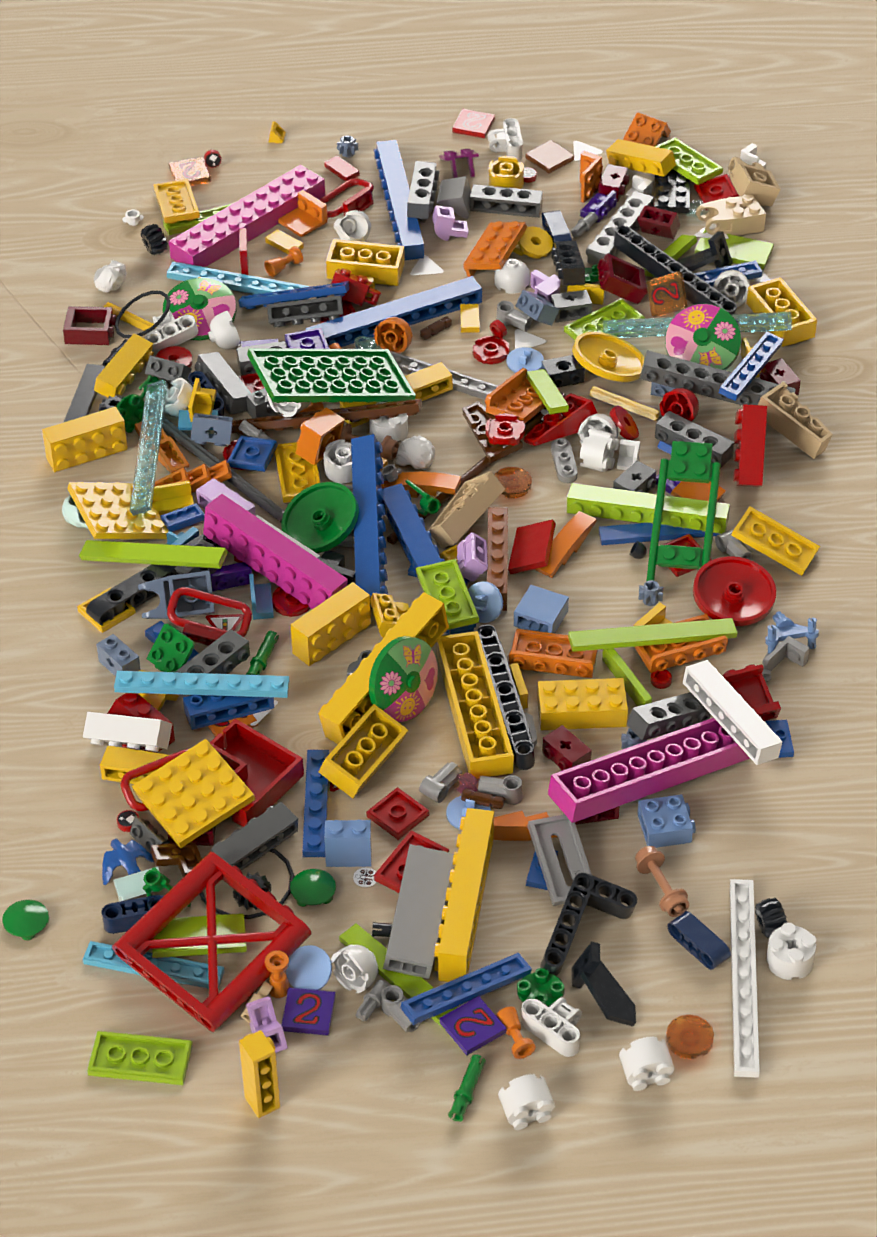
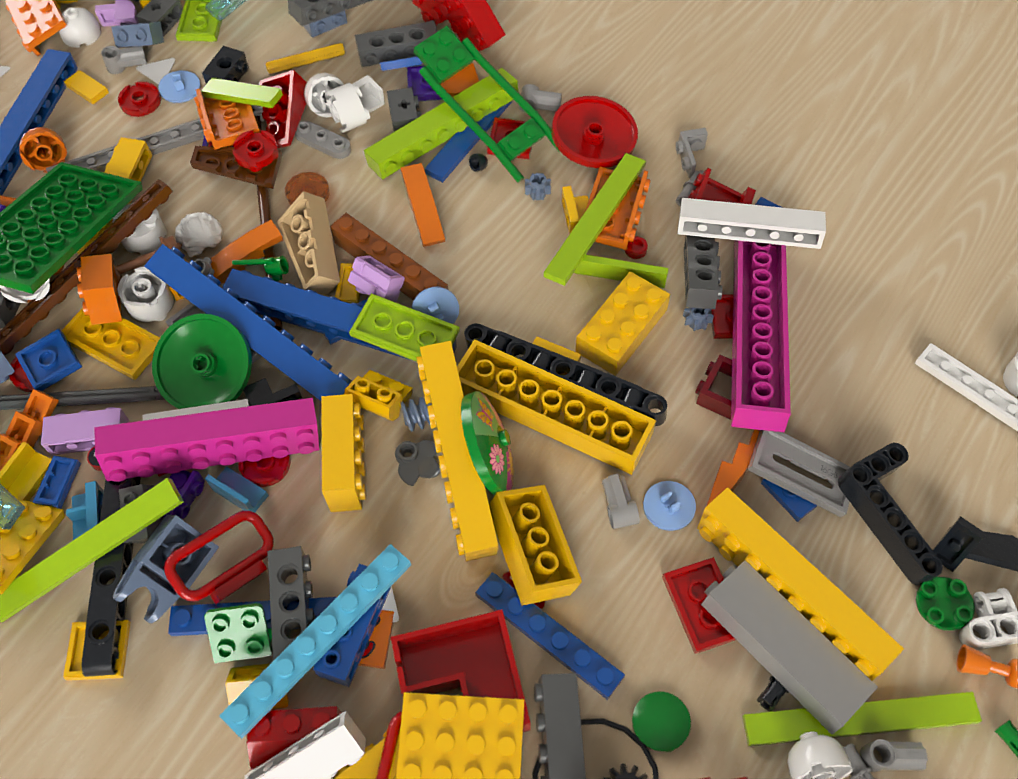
camera: 50 degrees left, 15 degrees up
sand blue brick [96,634,141,676] -> none
sticker [205,614,244,631] -> none
light grey axle [239,420,274,440] -> none
green pin [246,631,279,675] -> none
medium blue brick [324,820,372,867] -> none
white sticker [353,868,376,887] -> none
clear light blue tile [354,336,377,349] -> none
red tile [366,787,429,840] -> none
blue plate [400,952,532,1025] -> none
reddish brown axle [420,316,452,340] -> none
dark purple tile [439,996,506,1056] -> none
clear pink plant [456,772,479,794] -> none
reddish brown axle [461,788,505,810] -> none
light grey piece [478,775,523,805] -> none
red tile [490,320,507,339] -> none
red tile [508,519,556,574] -> none
orange bracket [509,629,598,678] -> none
medium blue brick [514,585,569,633] -> none
dark red brick [542,725,592,771] -> none
yellow dish [572,332,645,382] -> none
red tile [609,405,639,440] -> none
nougat piece [635,846,689,917] -> none
medium blue brick [637,794,696,848] -> none
red cylinder [659,388,699,422] -> none
dark blue beam [667,911,731,970] -> none
yellow plate [731,506,820,576] -> none
black gear [755,898,787,938] -> none
medium blue axle [765,611,819,654] -> none

